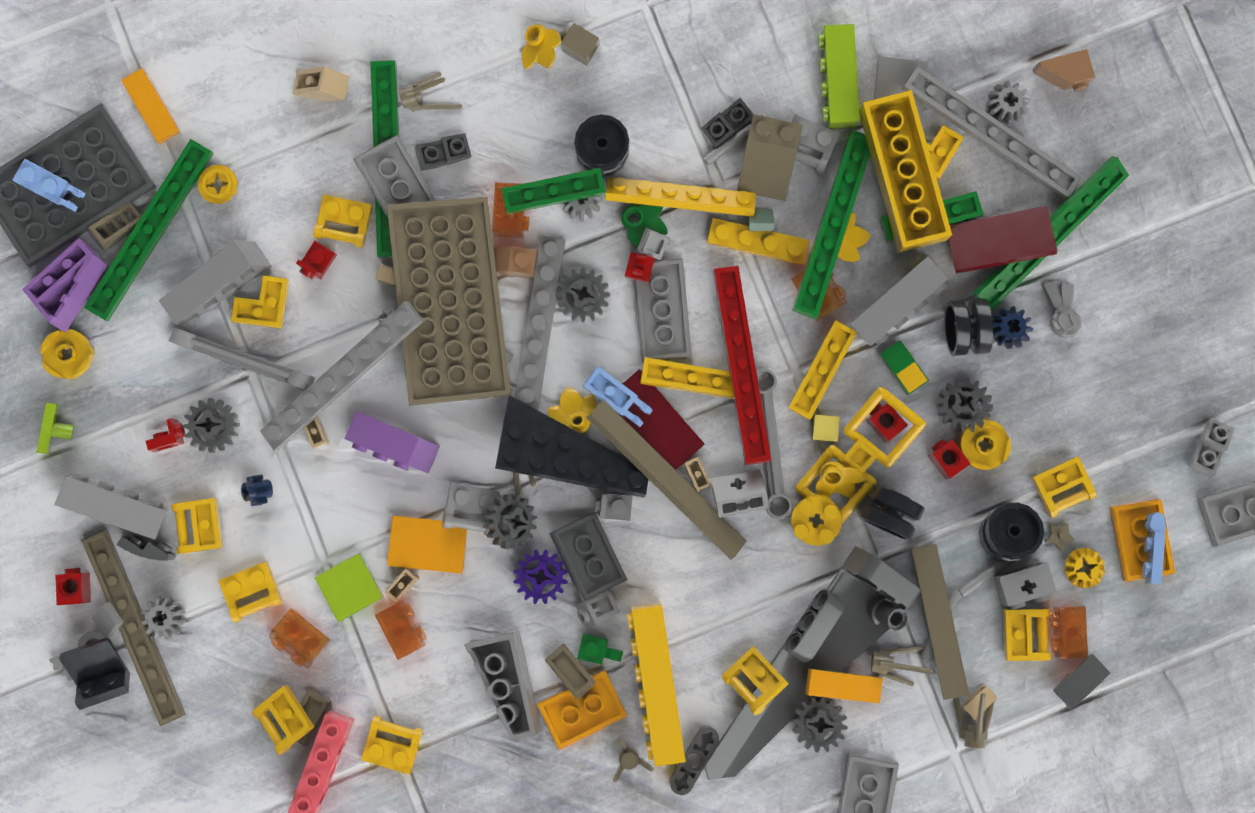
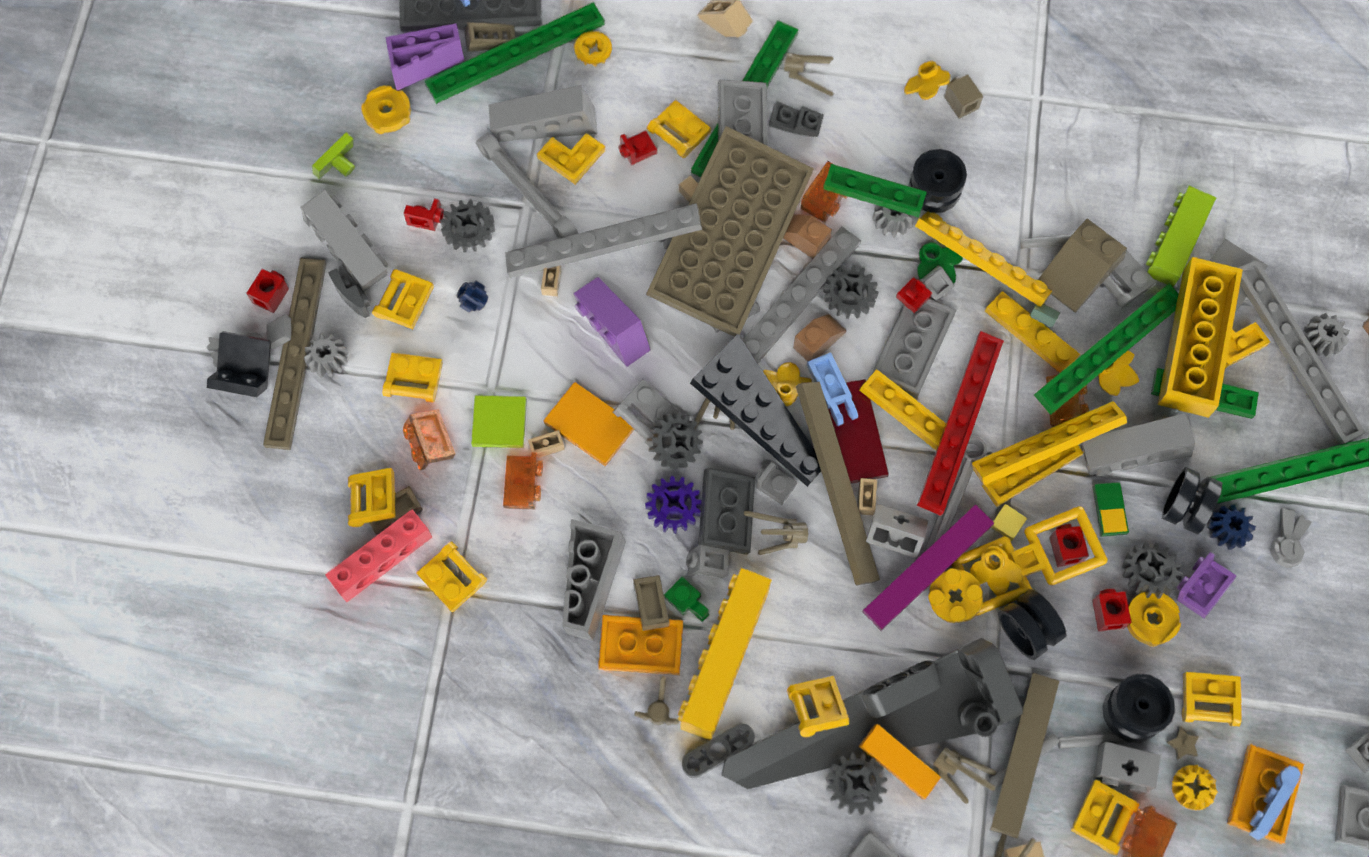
camera: 30 degrees right, 15 degrees down
dark grey slope [701,98,753,148] -> none
dark red tile [949,206,1057,274] -> none
none -> dark tan plant [744,511,808,555]
none -> medium nougat slope [793,314,847,361]
none -> magenta tile [862,504,994,631]
none -> yellow plate [971,401,1127,485]
none -> medium lavender bracket [1177,552,1236,619]

